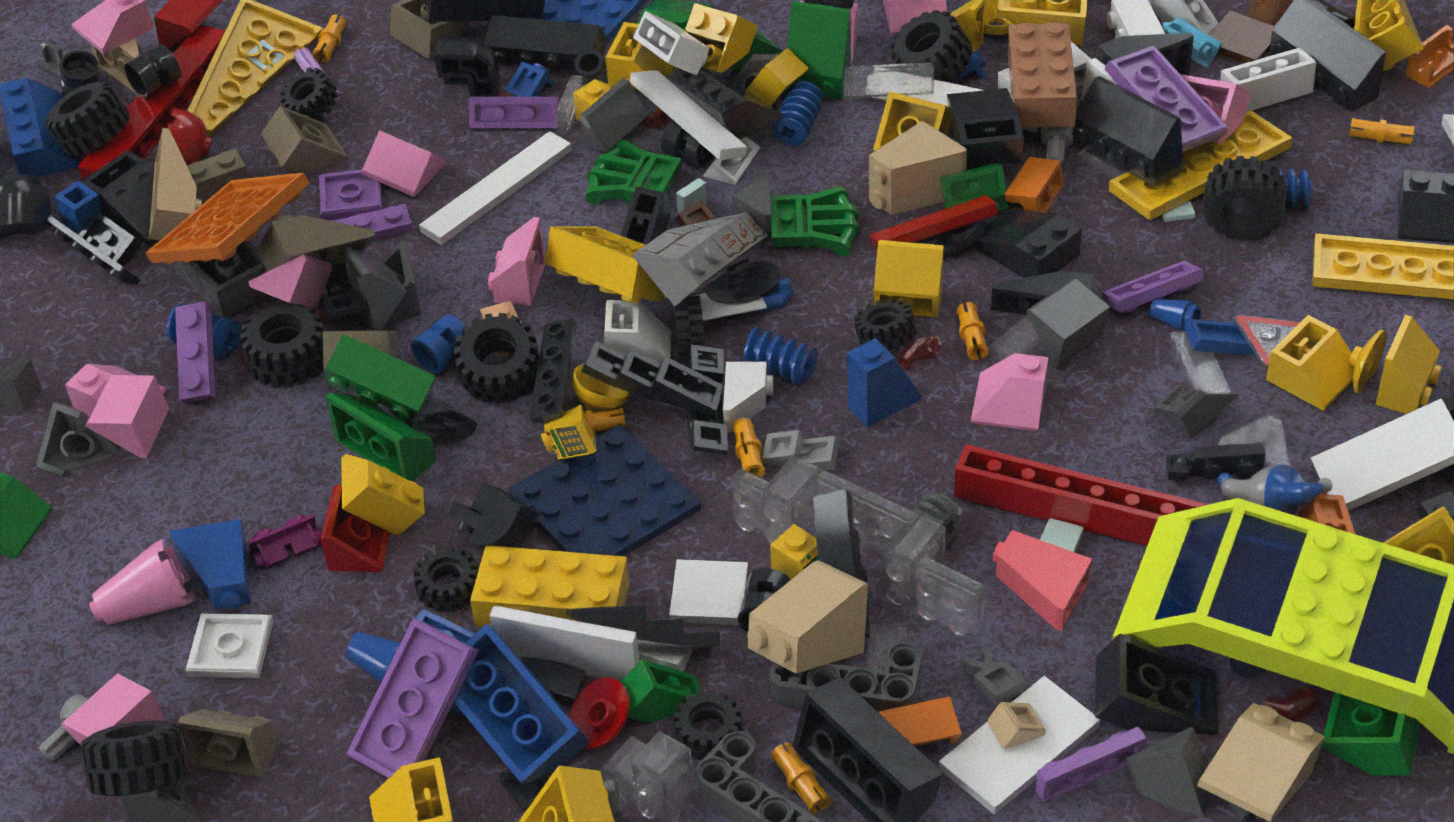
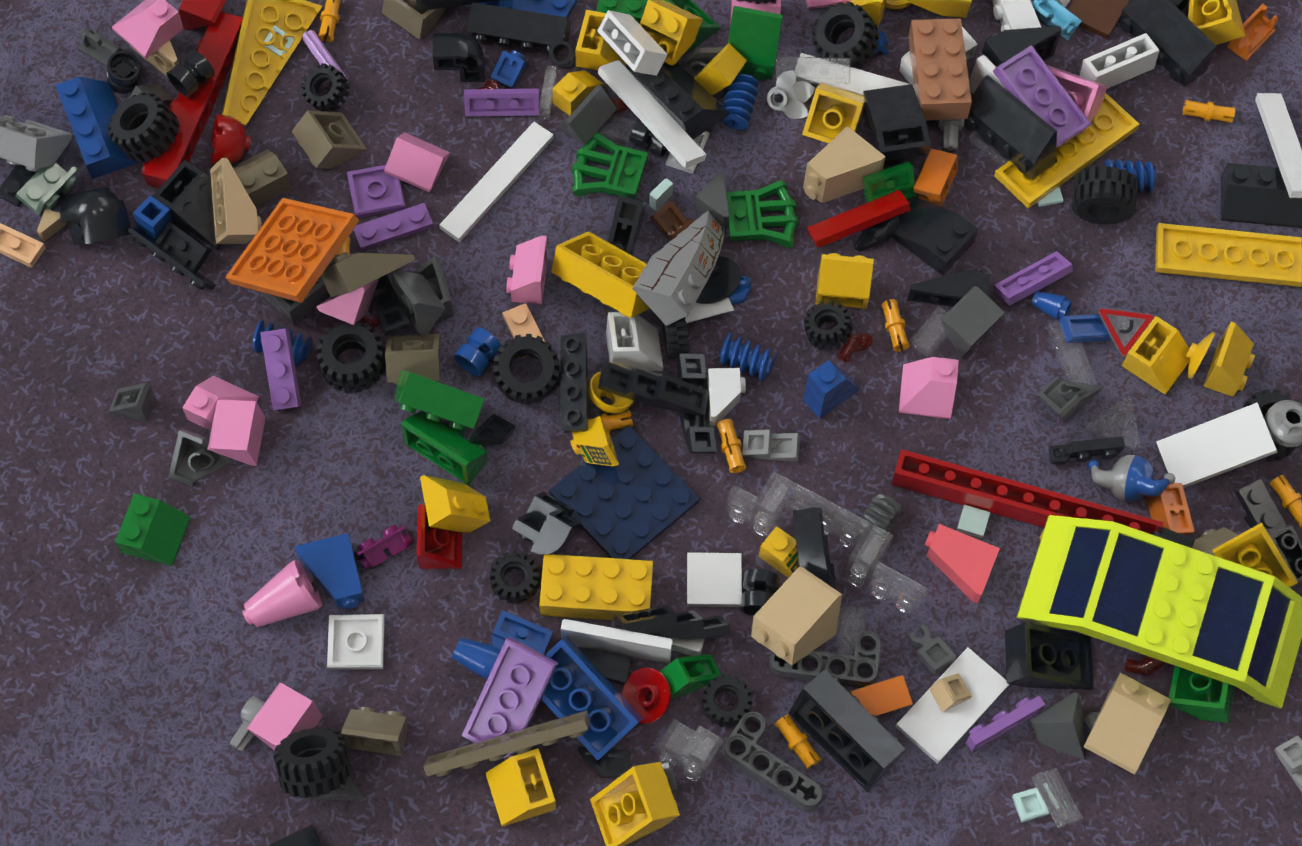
camera: 10 degrees left, 20 degrees up
none -> dark tan plate [423,711,591,777]
none -> light grey plate [767,70,815,119]

